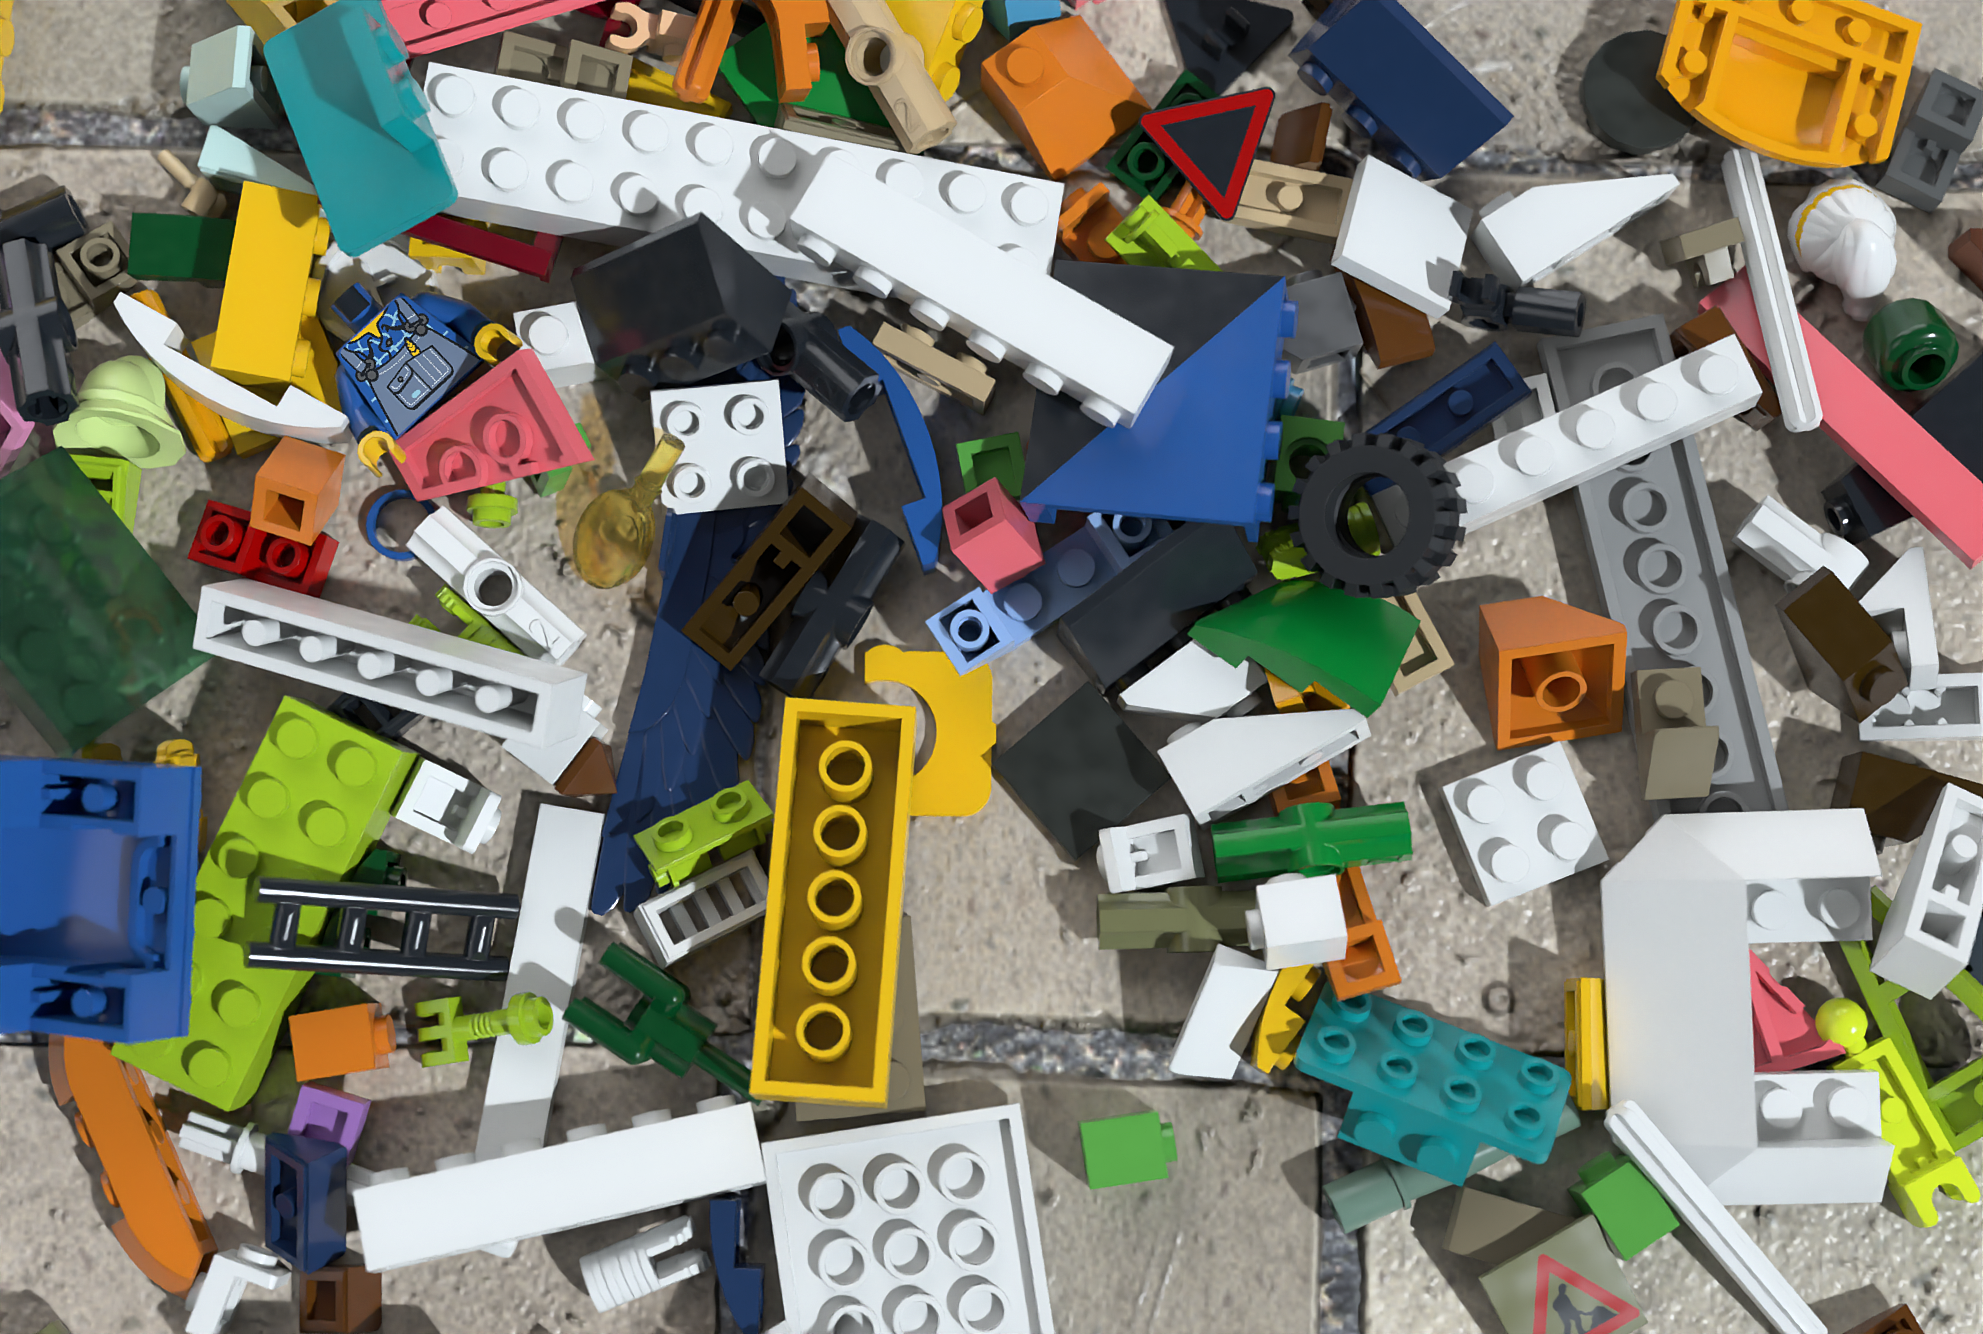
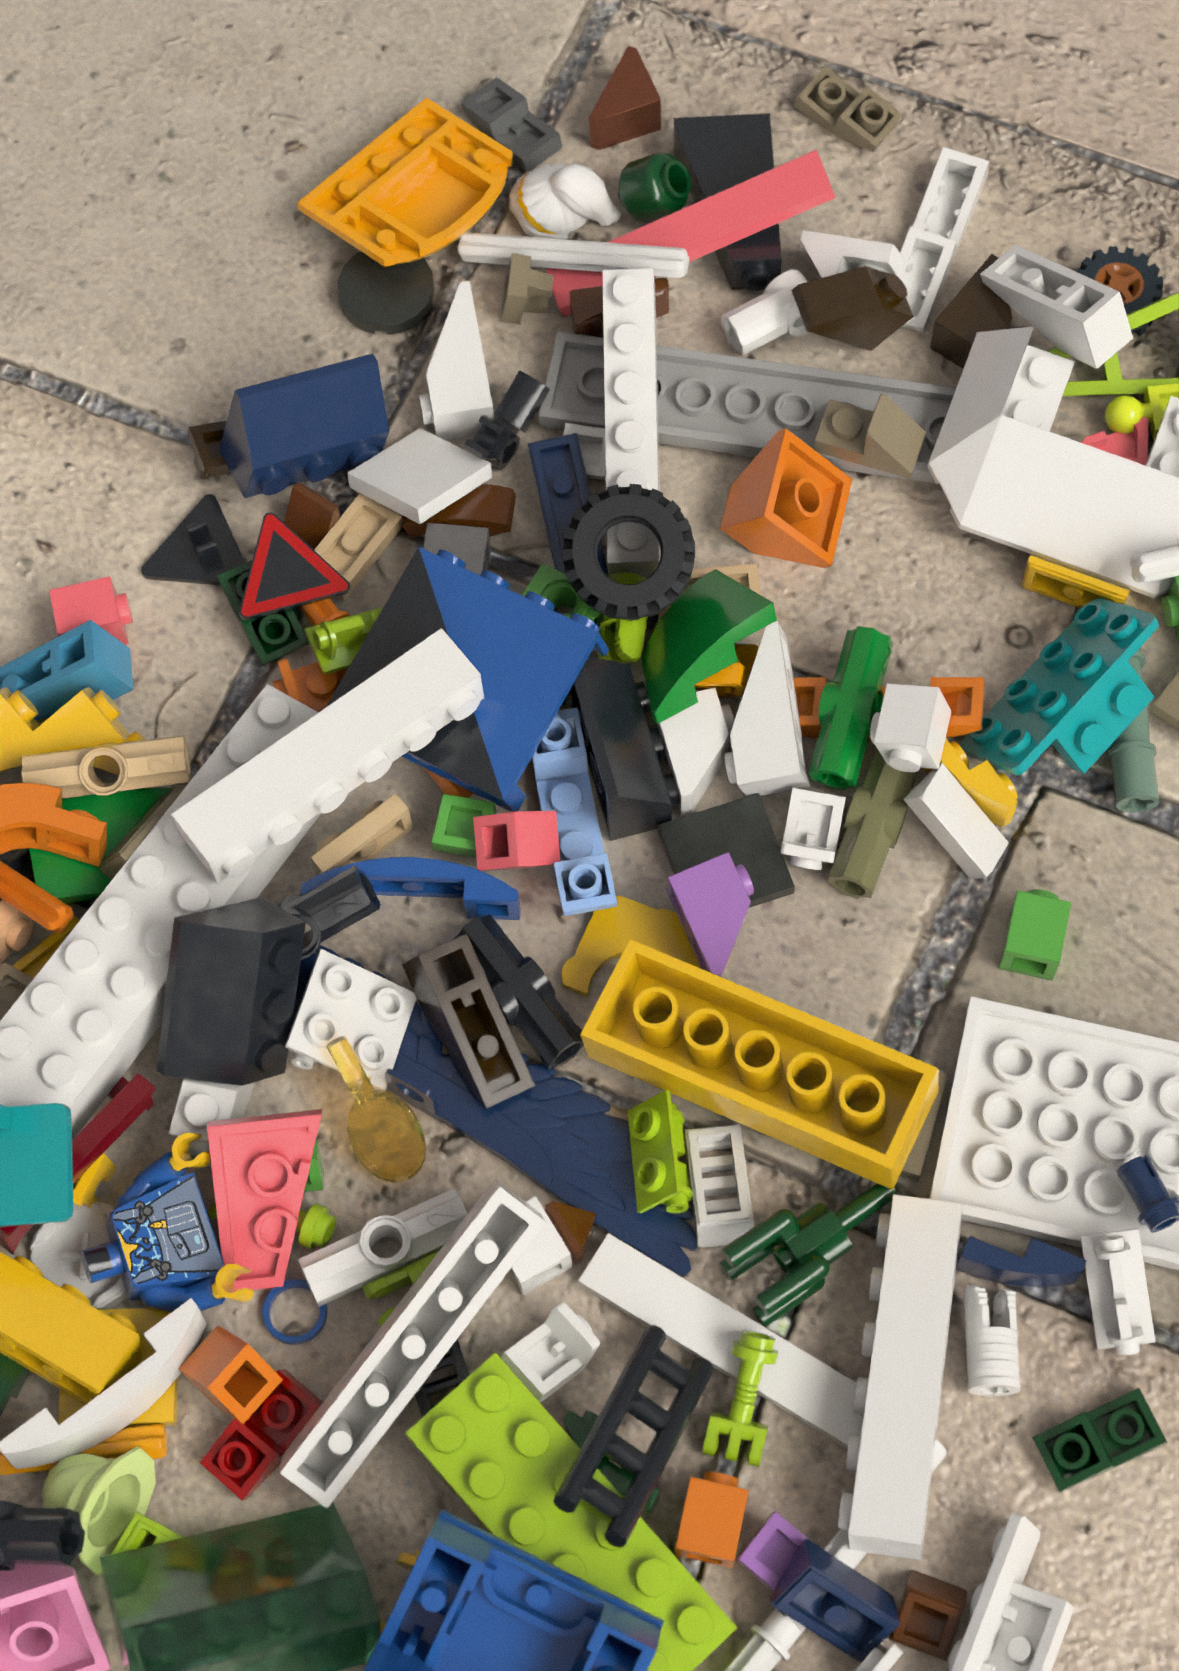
camera: 60 degrees left, 15 degrees down
orange slope [981,14,1153,182] -> none
white plate [1438,741,1609,907] -> none
none -> medium lavender slope [666,852,754,977]

